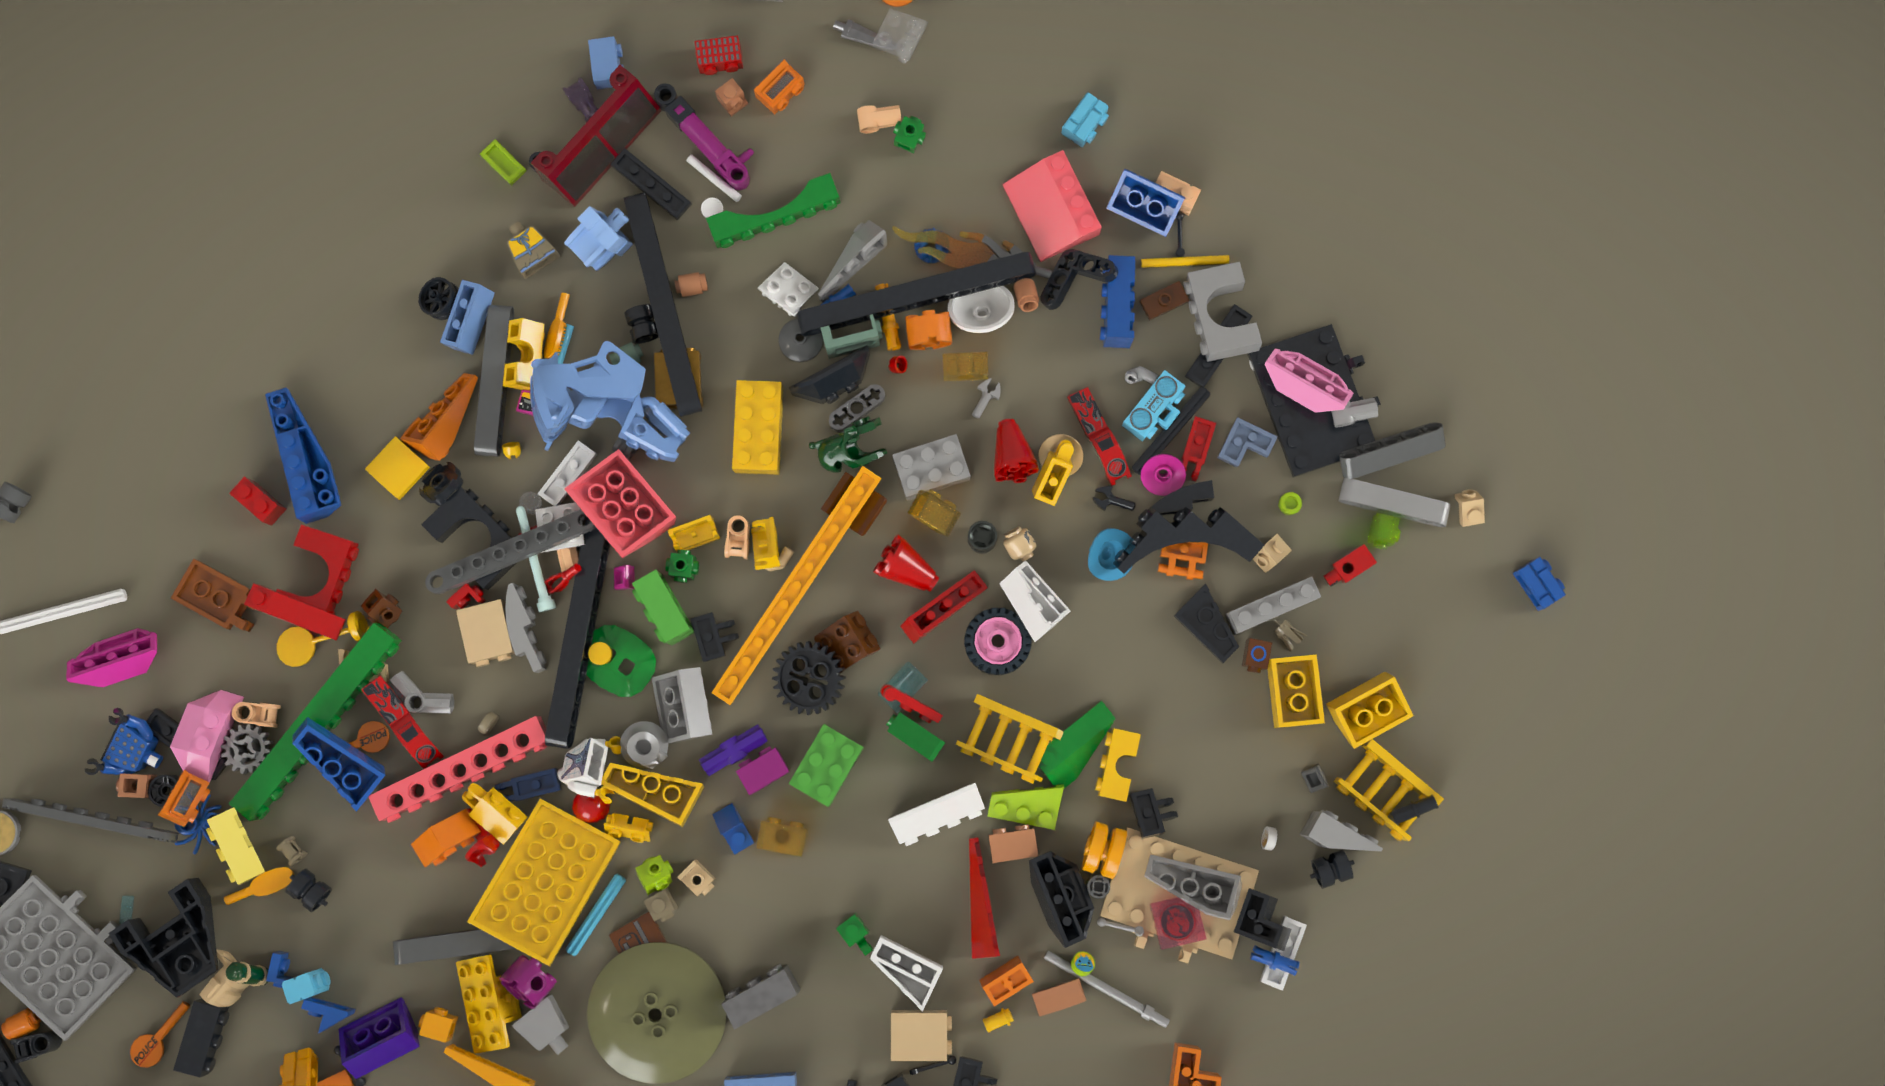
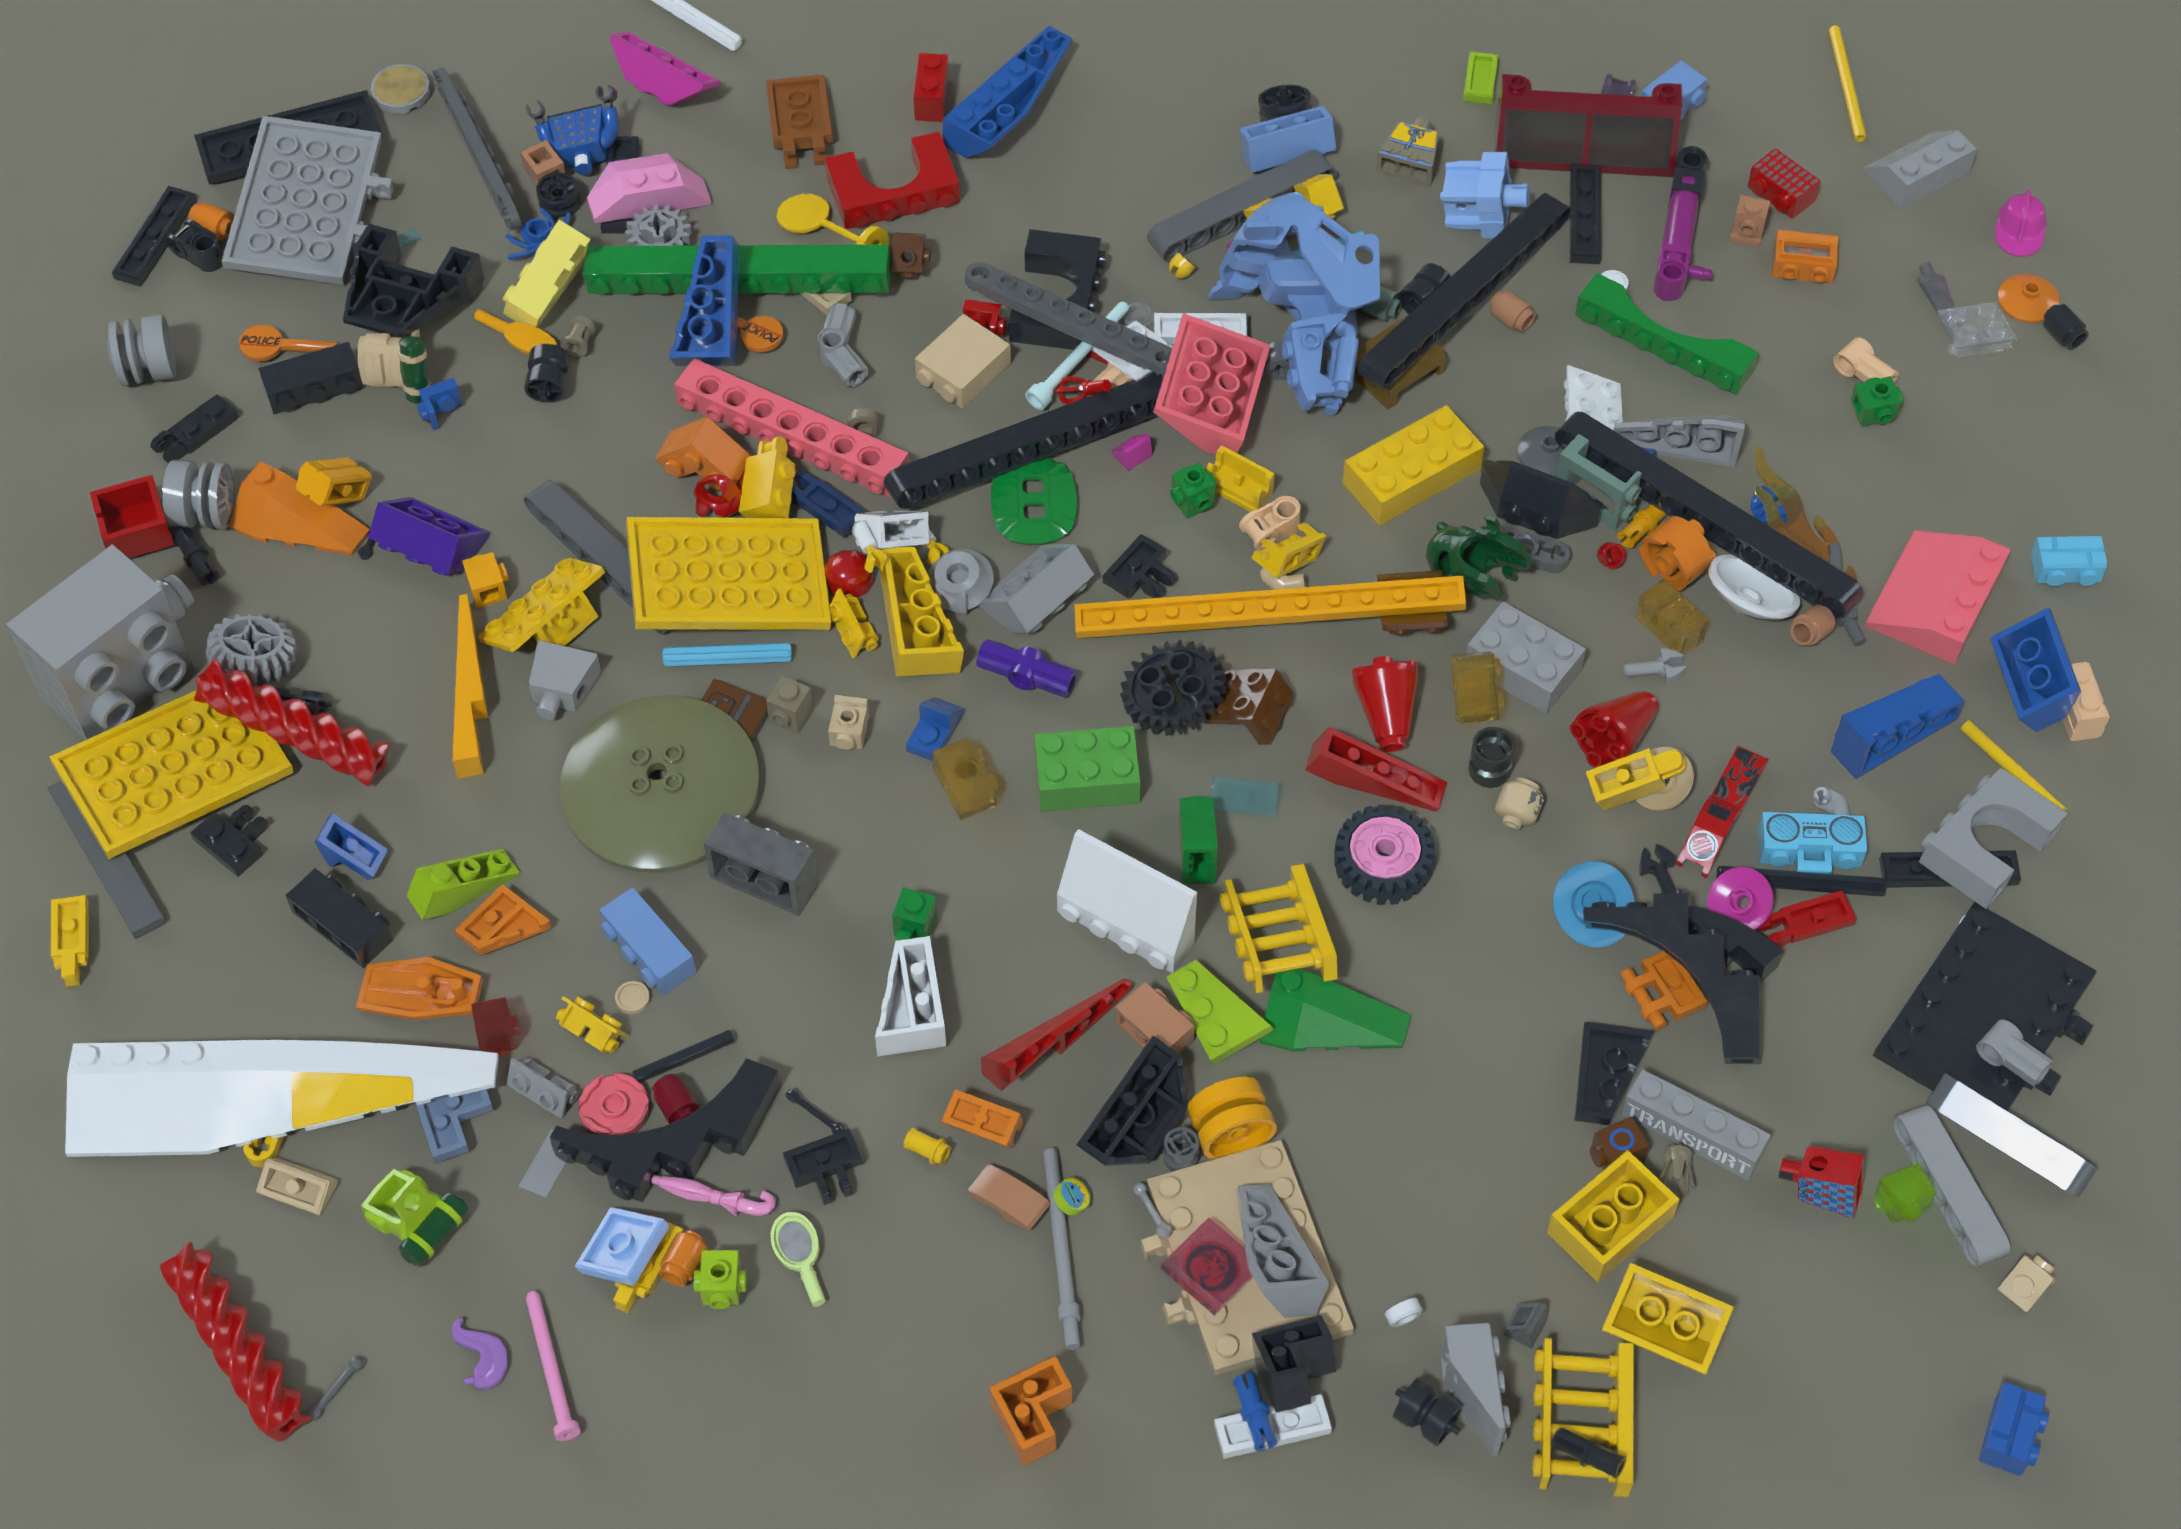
camera: 55 degrees right, 25 degrees down
orange window [158,770,211,827] -> none
light nougat piece [232,702,281,728] -> none
red slope [244,583,346,640] -> none
medium azure brick [282,968,331,1004] -> none
blue slope [301,997,356,1033] -> none
piece [361,675,444,769] -> none
yellow slope [365,436,430,500] -> none
orange wedge [400,373,478,461] -> none
black plate [419,462,463,506] -> none
magenta brick [499,955,557,1009] -> none
light grey slope [505,583,547,673] -> none
light orange piece [544,293,570,359] -> none
yellow tile [588,642,612,665] -> none
bright green brick [632,570,694,646] -> none
lime brick [635,855,673,895] -> none
white bar [686,154,742,202] -> none
magenta brick [736,746,791,795] -> none
red plate [880,684,943,724] -> none
tan brick [891,1010,952,1061] -> none
white wedge [1000,561,1071,642] -> none
black beam [1040,249,1118,310] -> none
yellow arch [1095,728,1141,802] -> none
black hinge [1129,788,1178,839] -> none
reddish brown plate [1139,281,1189,321] -> none
black hinge [1176,212,1185,257] -> none
sand blue plate [1217,417,1278,468] -> none
tan bracket [1253,534,1292,573] -> none
bright pink wedge [1265,349,1354,413] -> none
lime tile [1278,492,1302,515] -> none

